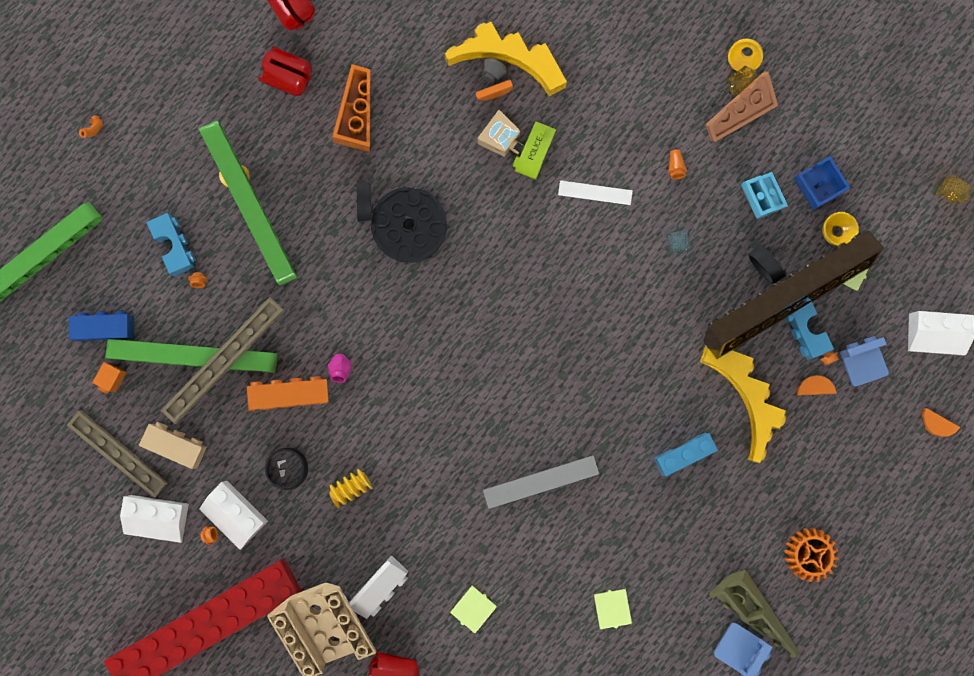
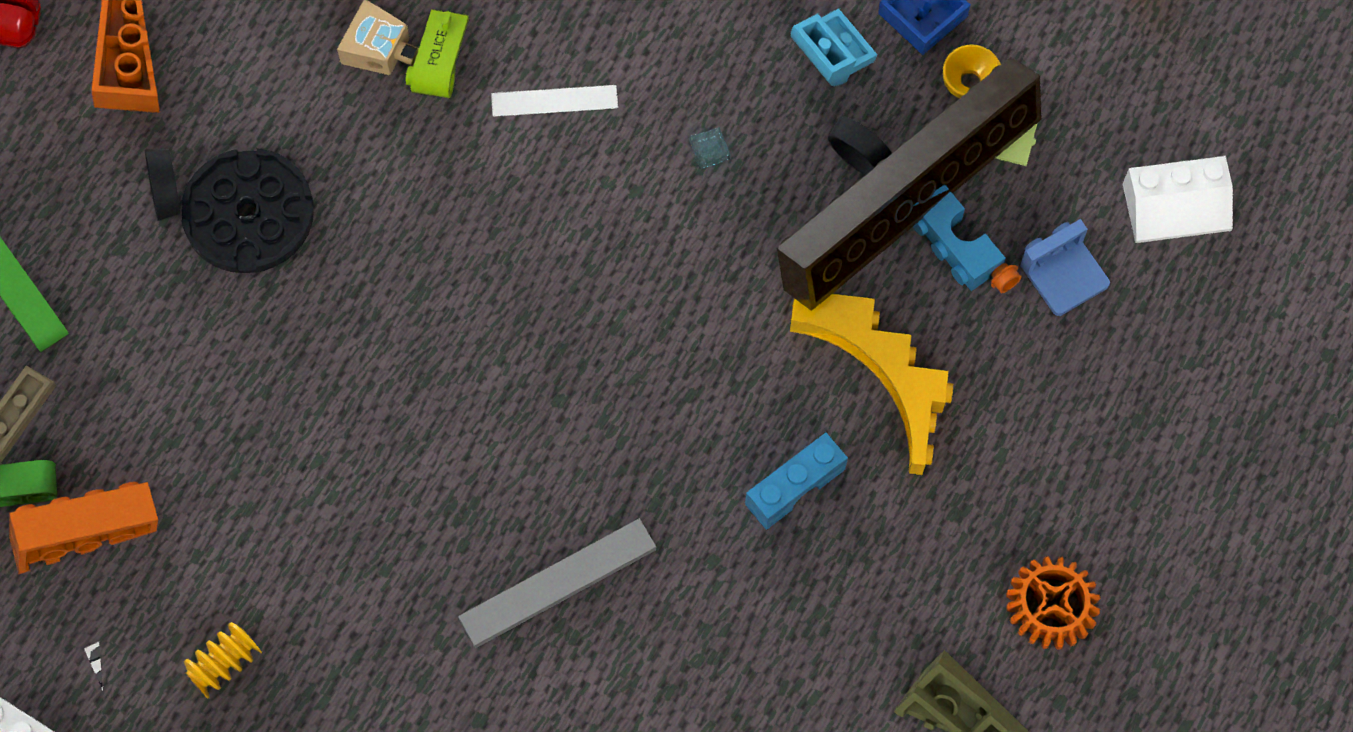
camera: 10 degrees left, 15 degrees down
black tyre [265,448,308,490] -> none
dark pink rock [328,354,351,383] -> none
orange cone [668,150,687,179] -> none
orange tile [796,375,837,396] -> none
orange tile [921,408,960,437] -> none

